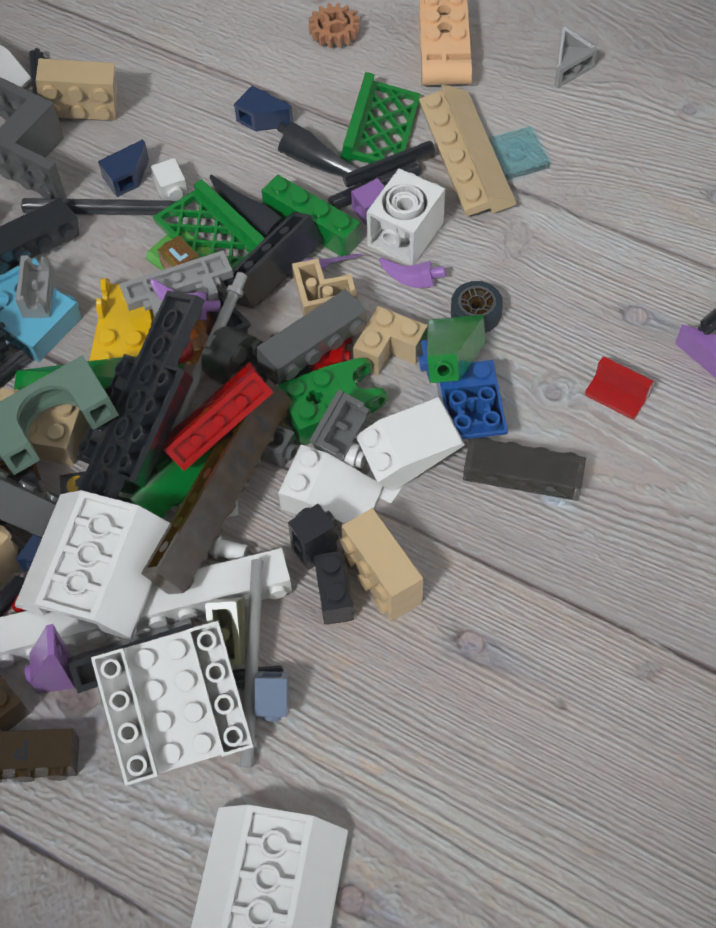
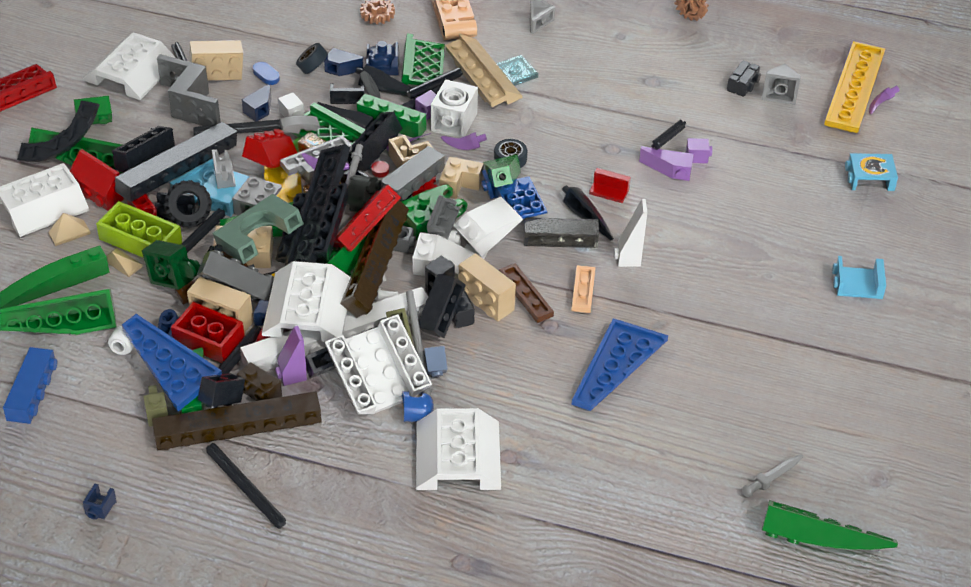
camera: 15 degrees left, 15 degrees down
none -> light grey bracket [232,176,282,215]
none -> red slope [242,129,298,169]
none -> tile [253,62,280,85]
none -> light grey slope [279,115,320,134]
none -> black wheel [296,43,328,74]
none -> black hinge [330,83,365,104]
none -> dark grey tile [360,71,381,99]
none -> dark blue brick [366,41,400,76]
none -> tile [371,161,389,178]
none -> blue helmet [402,391,434,422]
none -> black brick [418,273,466,338]
none -> reddish brown plate [499,263,554,323]
none -> black piece [562,185,614,241]
none -> light nougat plate [571,265,596,313]
none -> blue wing [572,318,668,411]
none -> white wedge [614,199,647,267]

